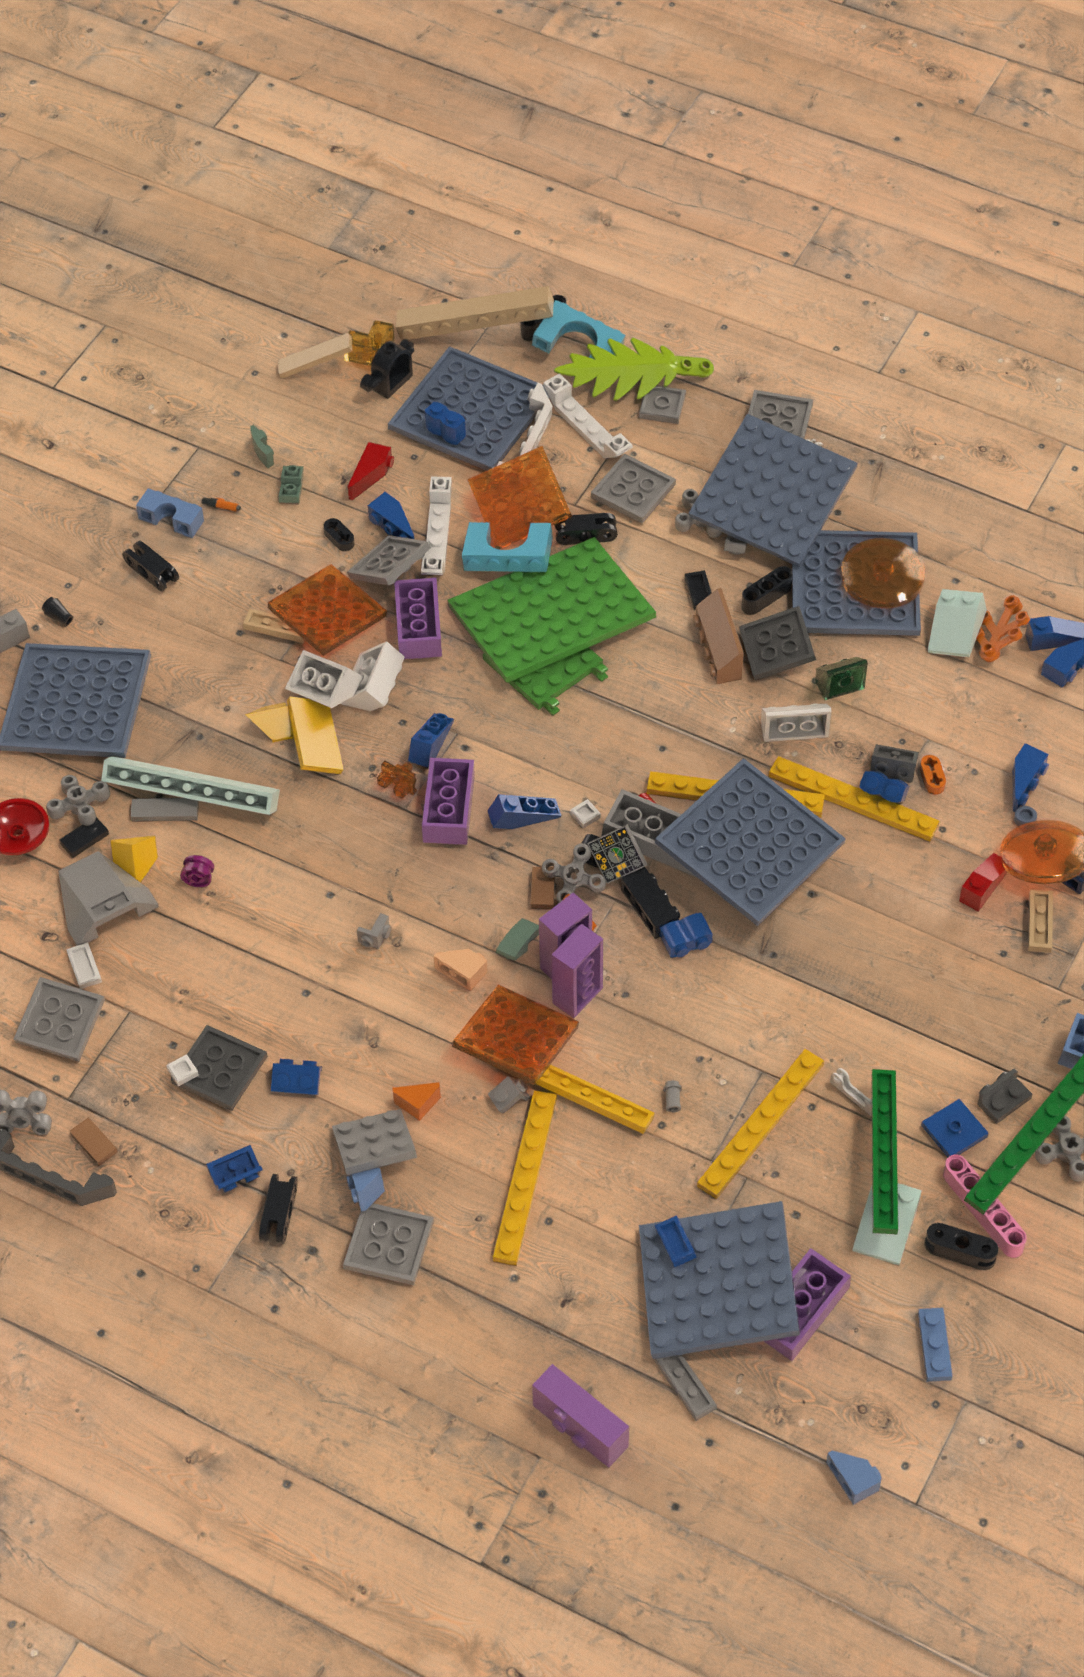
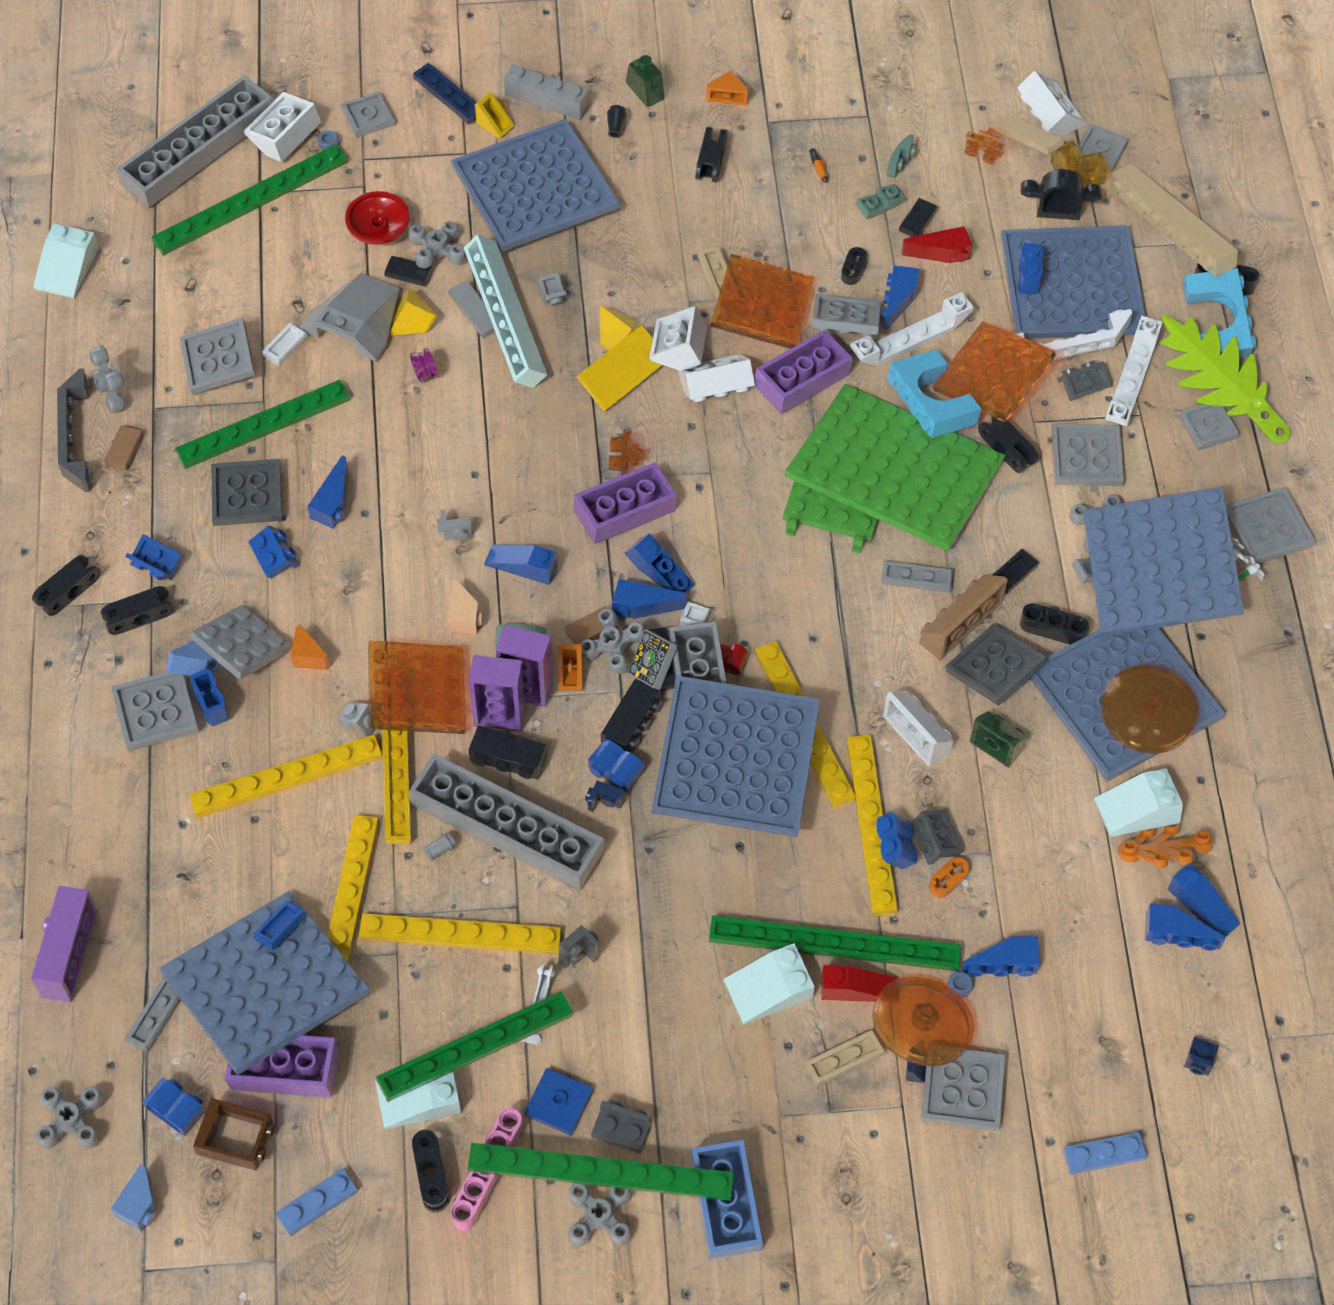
camera: 55 degrees right, 5 degrees up
medium blue arch [136,488,204,538] -> none
white tile [166,1054,199,1086] -> none
blue slope [408,713,454,767] -> none
none -> black piece [32,555,101,616]
none -> light grey gear [36,1087,103,1149]
none -> blue brick [142,1077,205,1137]
none -> green plate [175,380,350,469]
none -> blue brick [190,669,229,726]
none -> reddish brown window [193,1098,275,1171]
none -> blue slope [307,455,348,529]
none -> yellow plate [327,815,379,964]
none -> light grey brick [409,754,604,890]
none -> black brick [468,725,547,780]
none -> blue slope [484,544,557,585]
none -> light grey bracket [537,272,567,306]
none -> dark grey bracket [559,925,599,969]
none -> dark blue bracket [585,780,624,812]
none -> blue slope [612,579,687,619]
none -> clear green torso [626,55,665,108]
none -> orange slope [706,71,748,106]
none -> green plate [709,915,961,972]
none -> light aqua slope [724,944,815,1025]
none -> light grey tile [881,561,953,593]
none -> black tile [899,198,938,237]
none -> clear orange hips [965,127,1004,164]
none -> white slope [1017,70,1087,136]
none -> dark grey bracket [1057,360,1112,401]
none -> light grey tile [1073,124,1129,172]

